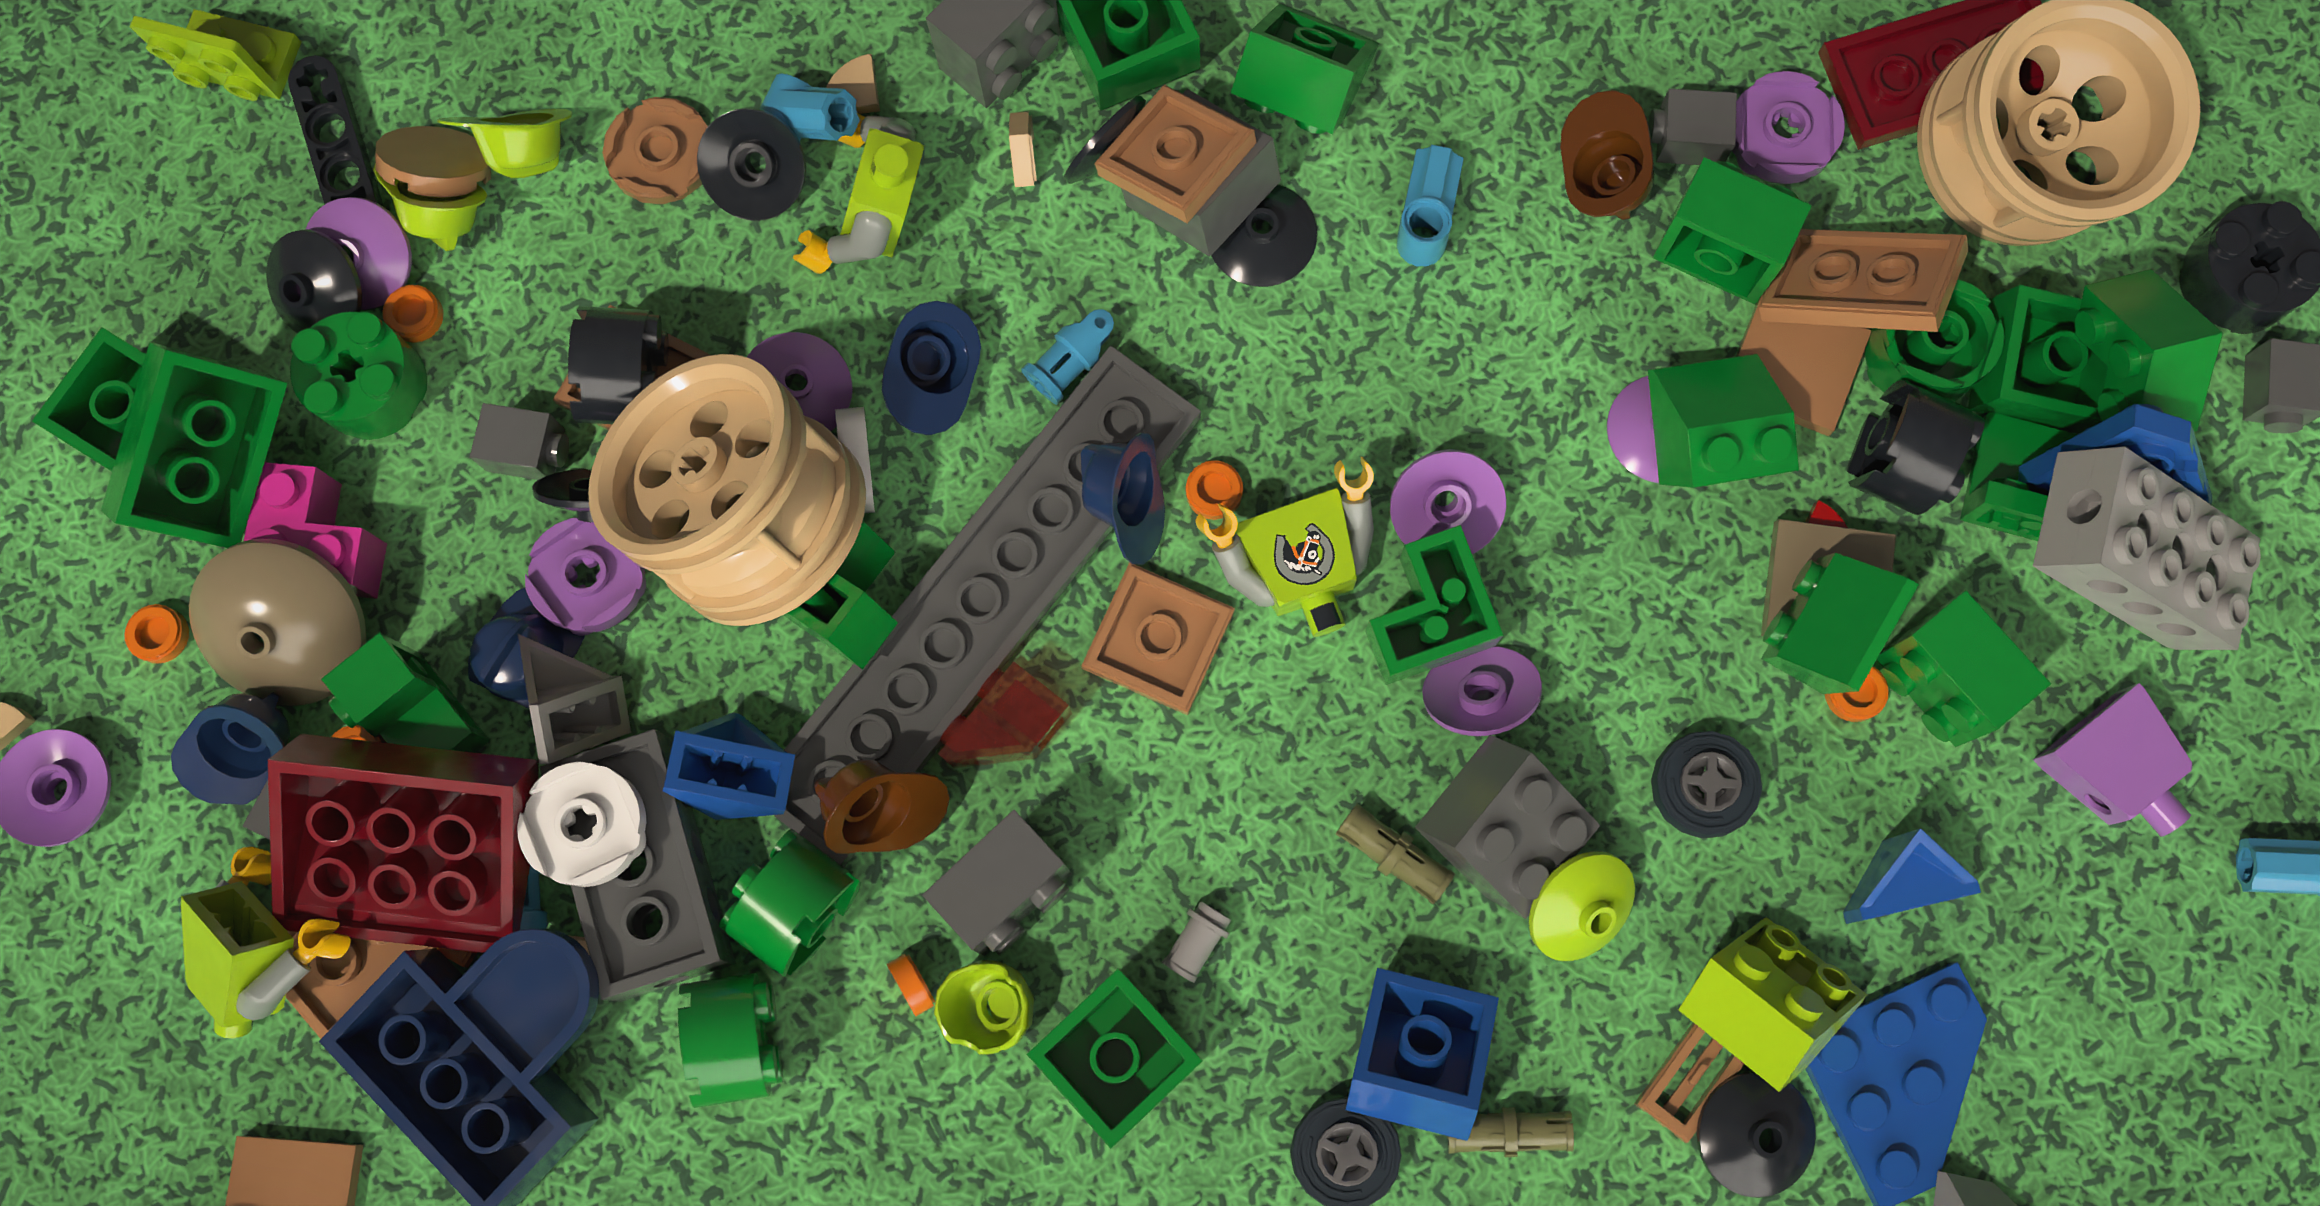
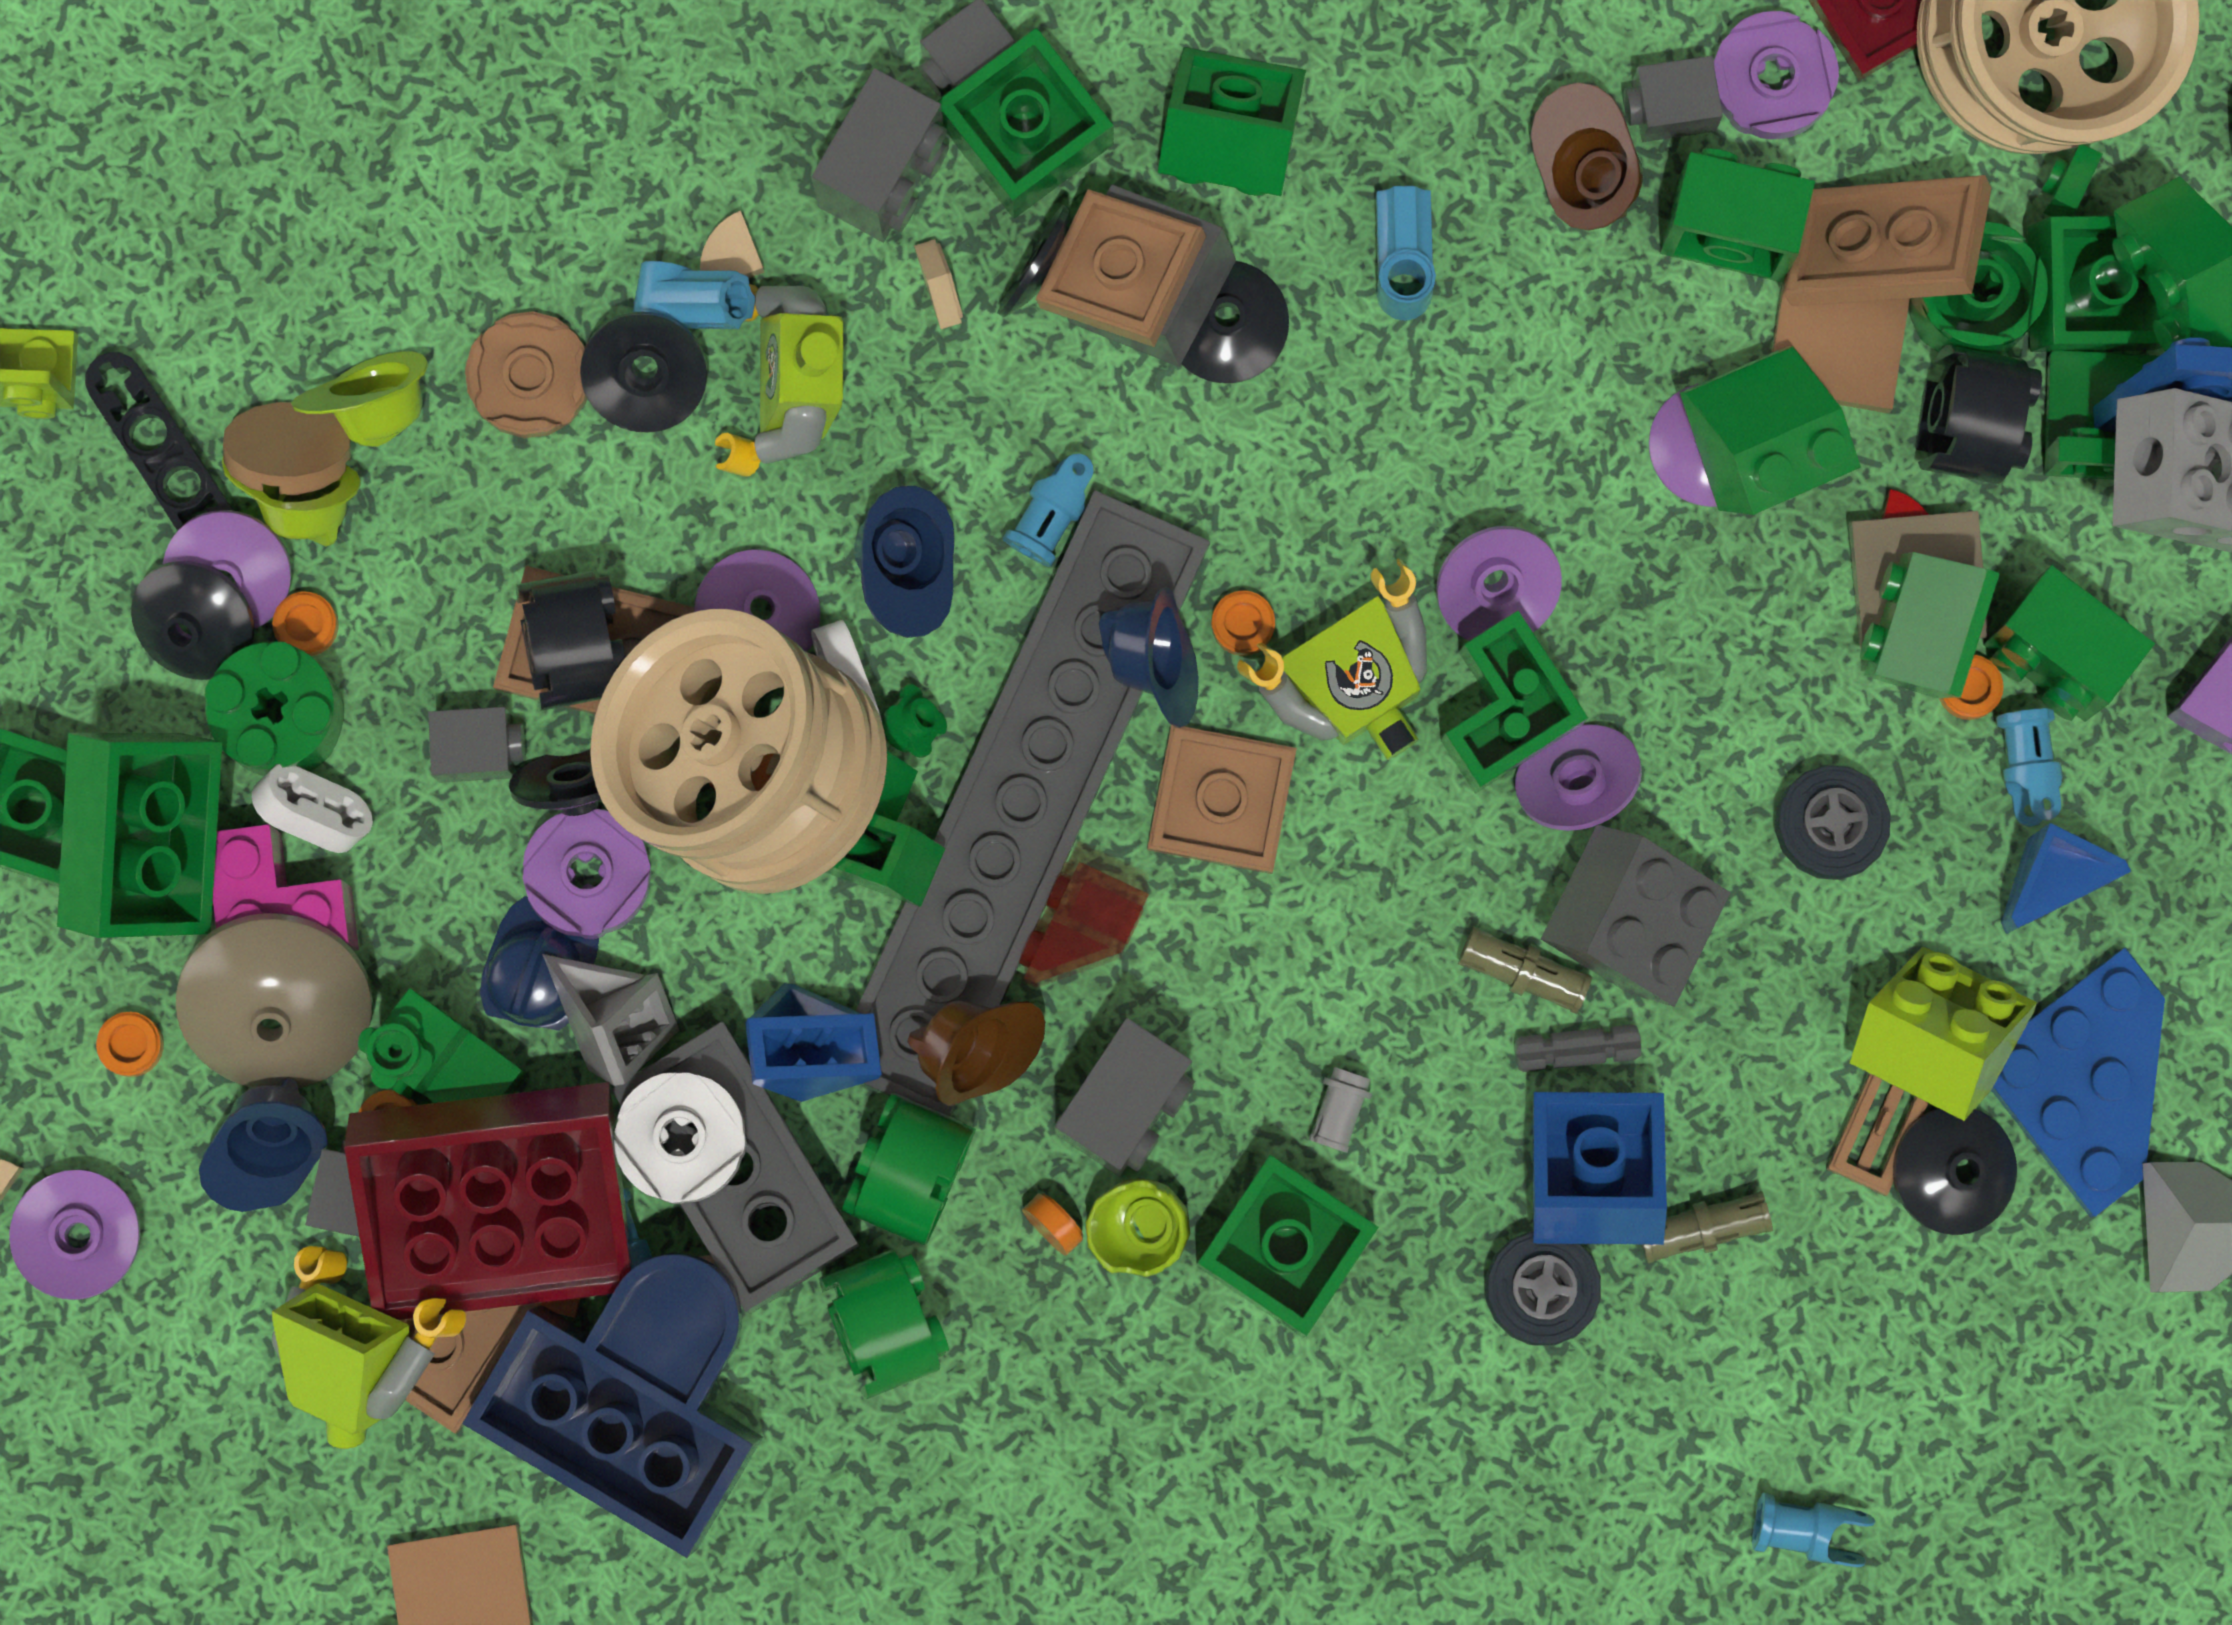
camera: 20 degrees left, 5 degrees up
lime dish [1529,851,1635,961] -> none
none -> white beam [251,764,373,853]
none -> green plate [358,1014,434,1089]
none -> green plate [882,684,947,758]
none -> dark grey axle [1514,1024,1642,1072]
none -> dark azure piece [1996,708,2063,827]
none -> green plate [2041,144,2103,217]

